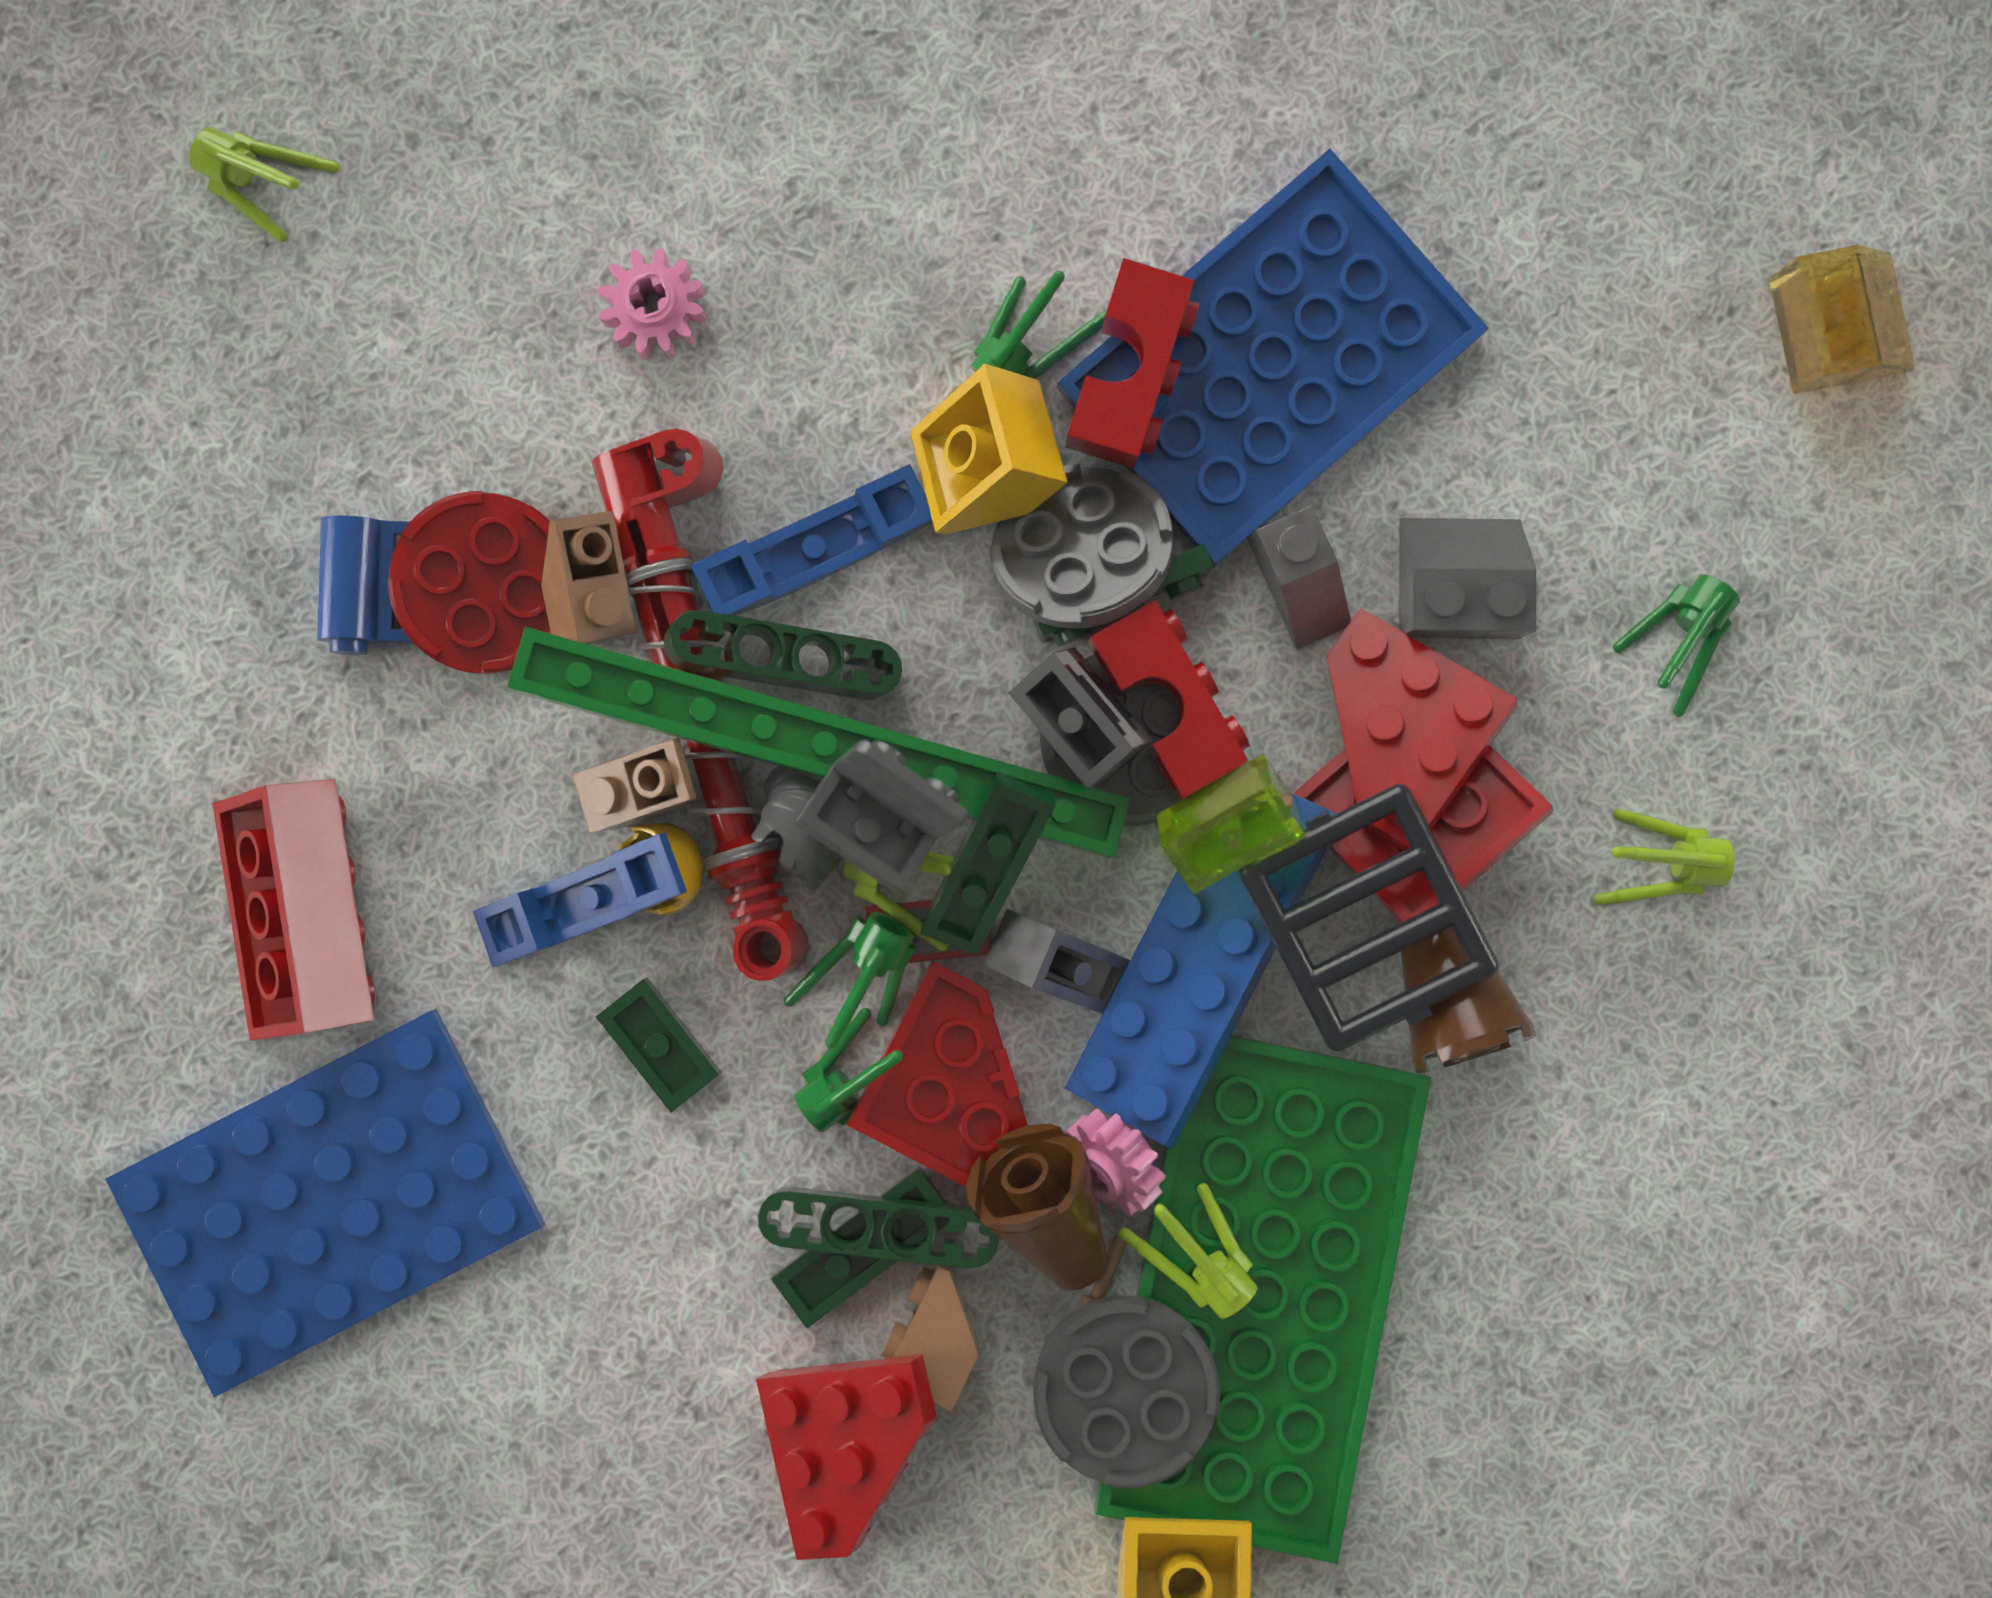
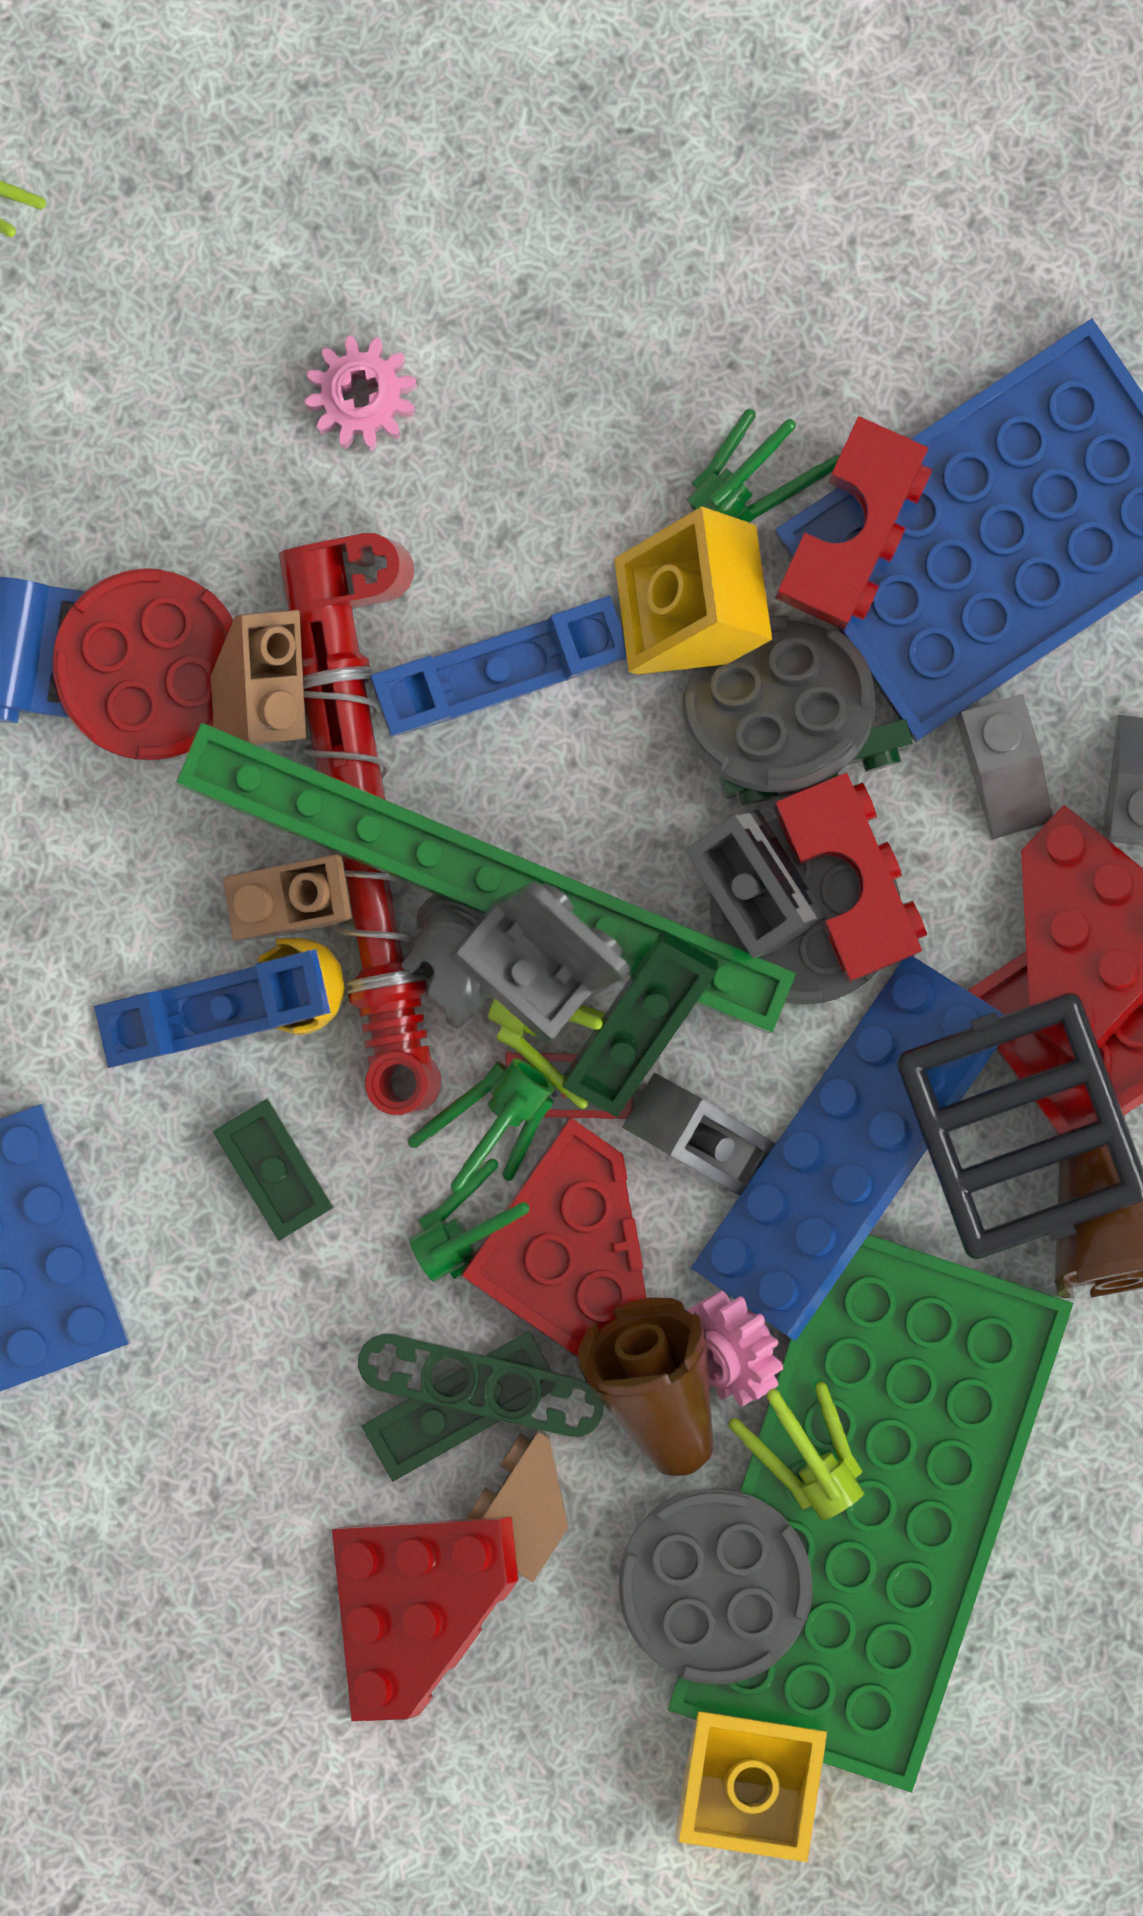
camera: 10 degrees right, 0 degrees up
dark green beam [663,610,902,700] -> none
medium nougat piece [1079,1234,1128,1306] -> none
clear neon green brick [1157,753,1304,894] -> none

